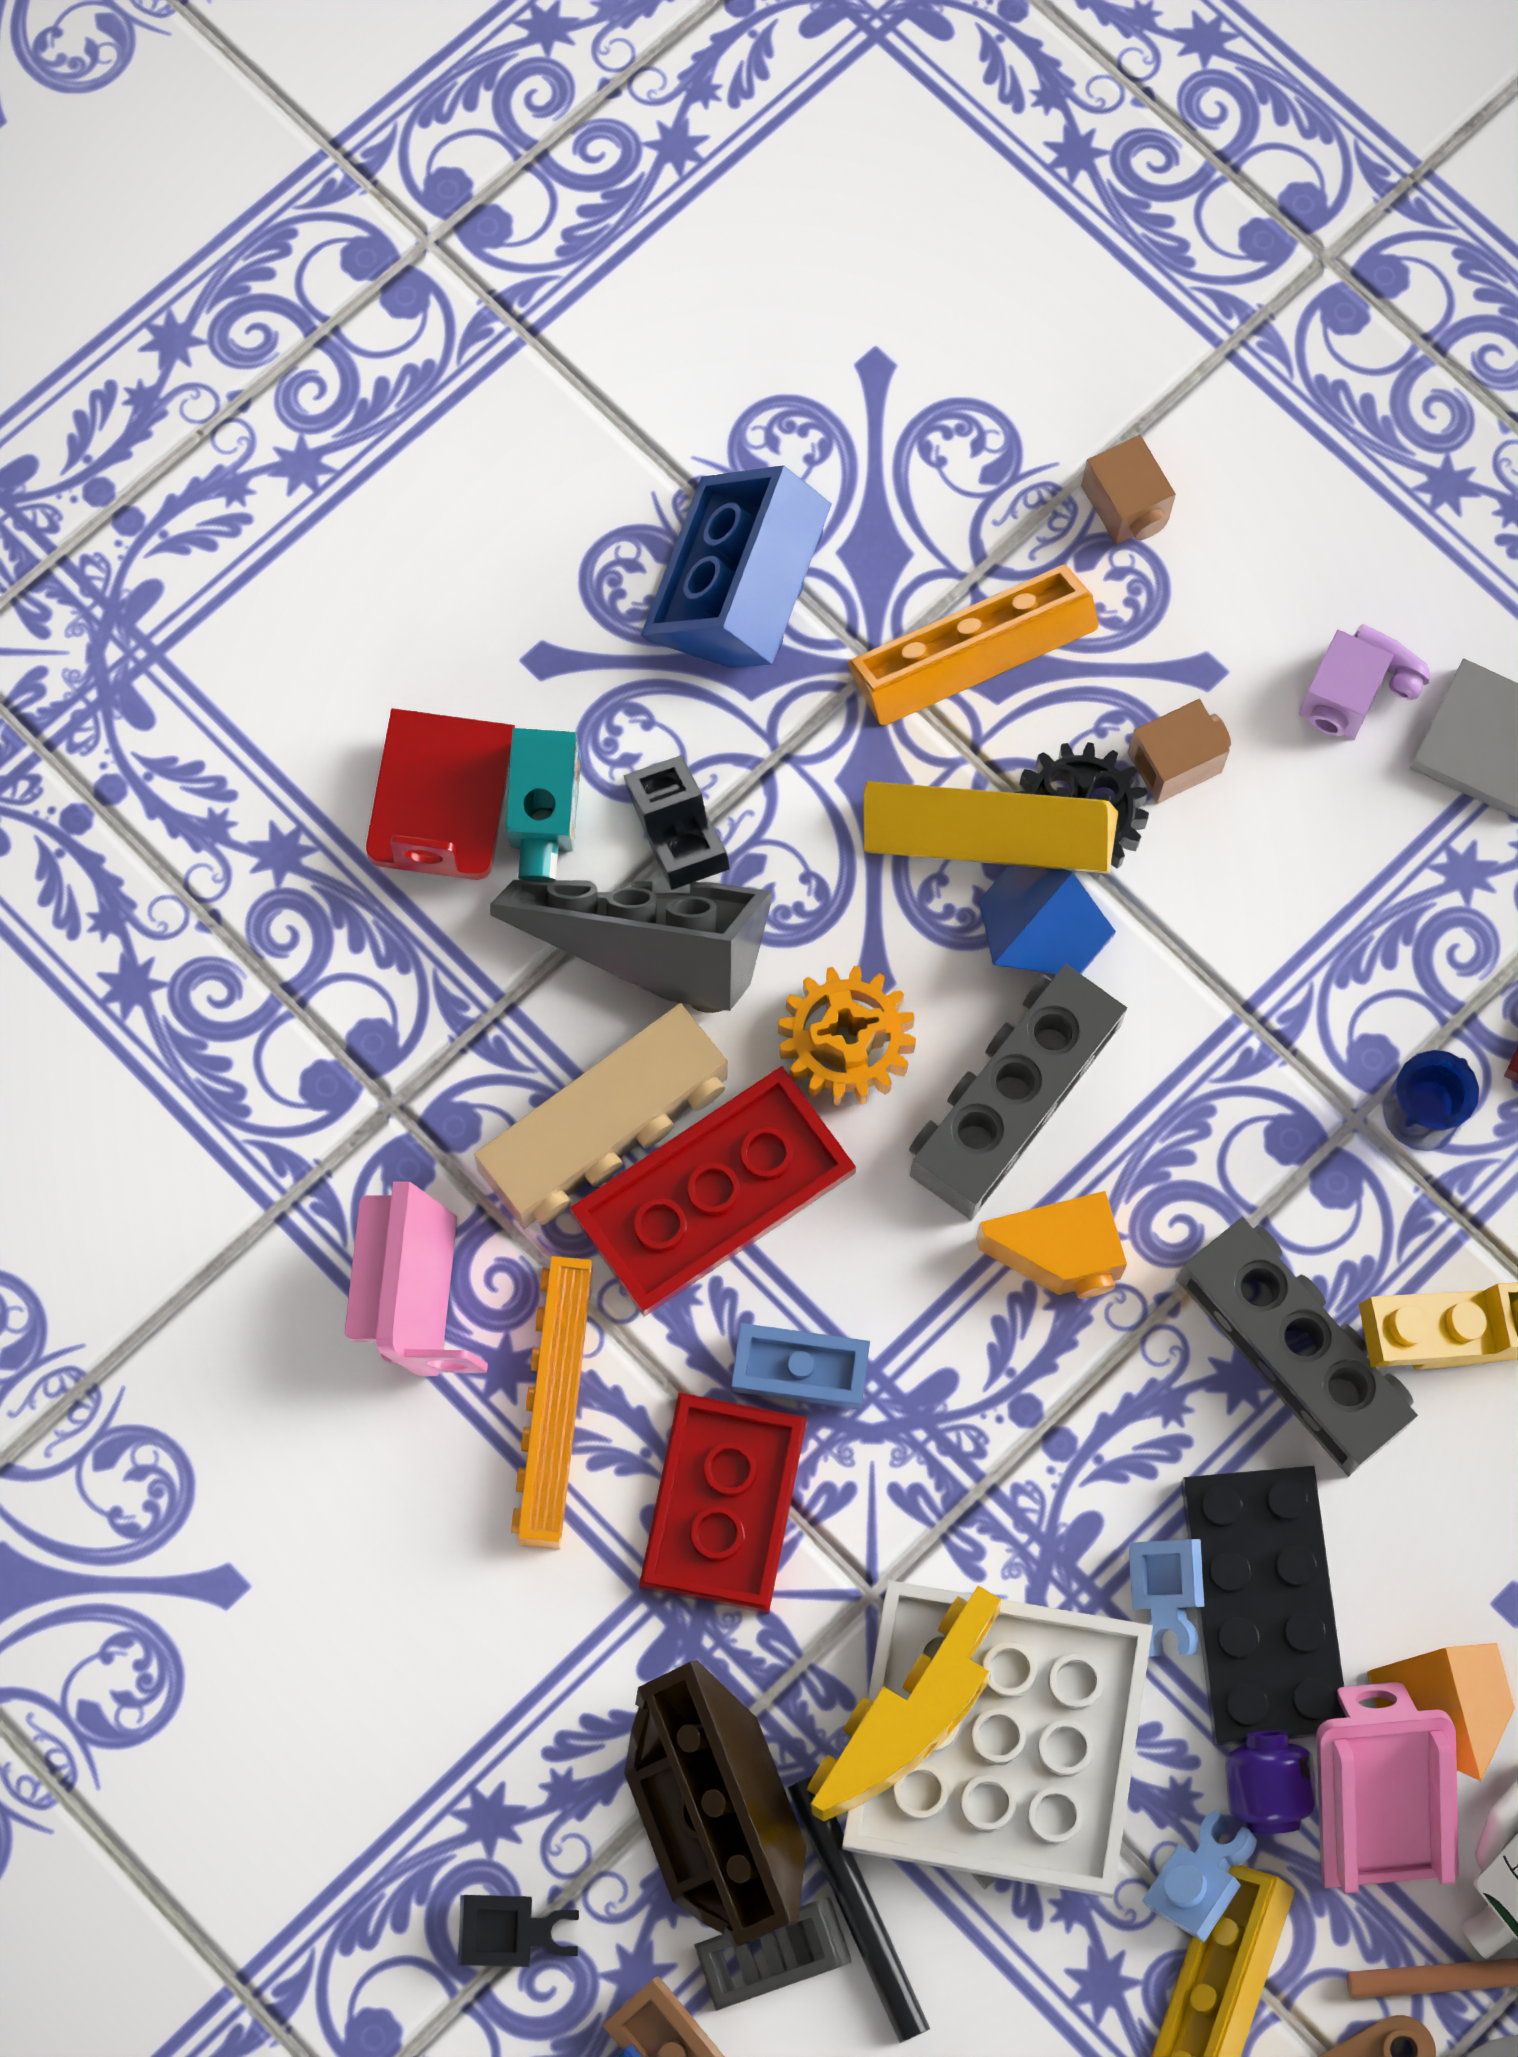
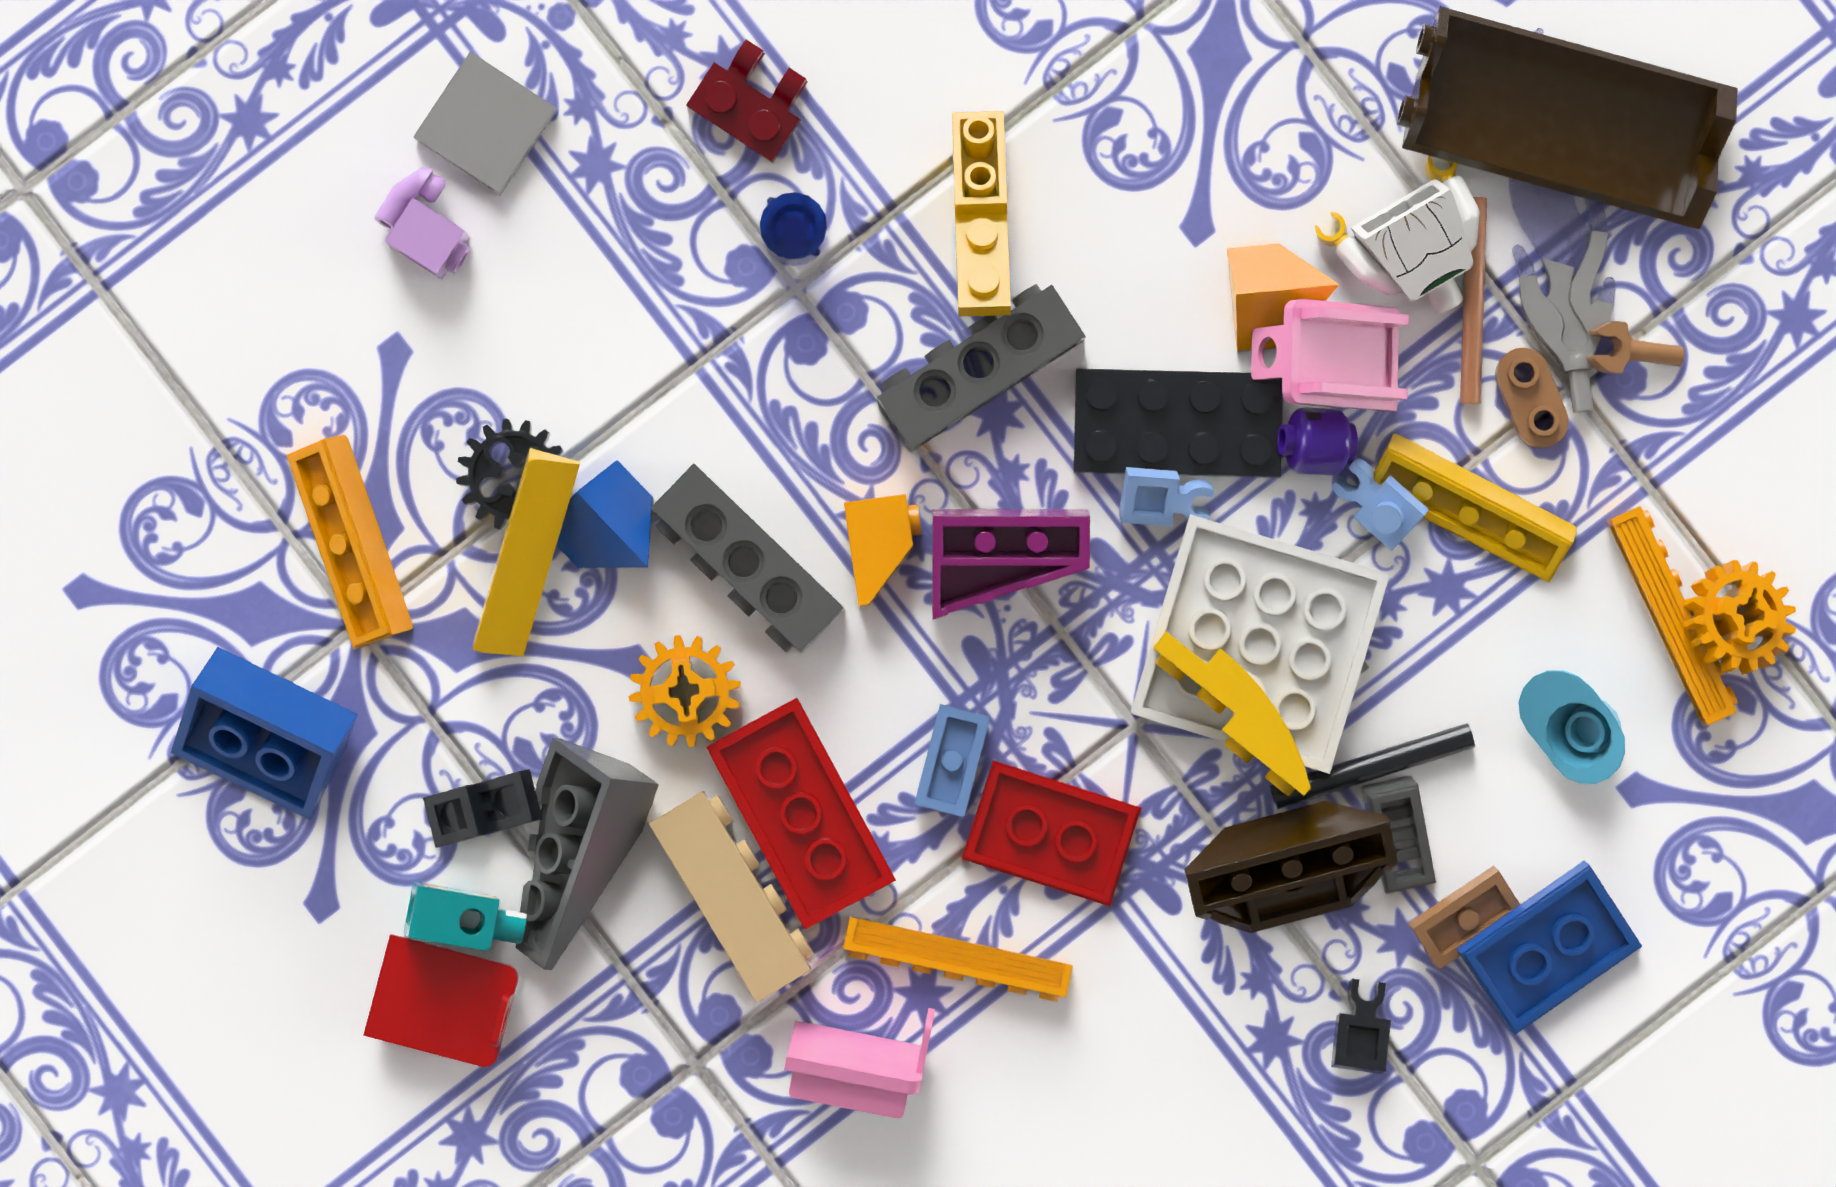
camera: 80 degrees left, 15 degrees up
medium nougat brick [1081,434,1176,545] -> none
medium nougat brick [1127,698,1231,804] -> none
none -> magenta wedge [932,509,1090,620]

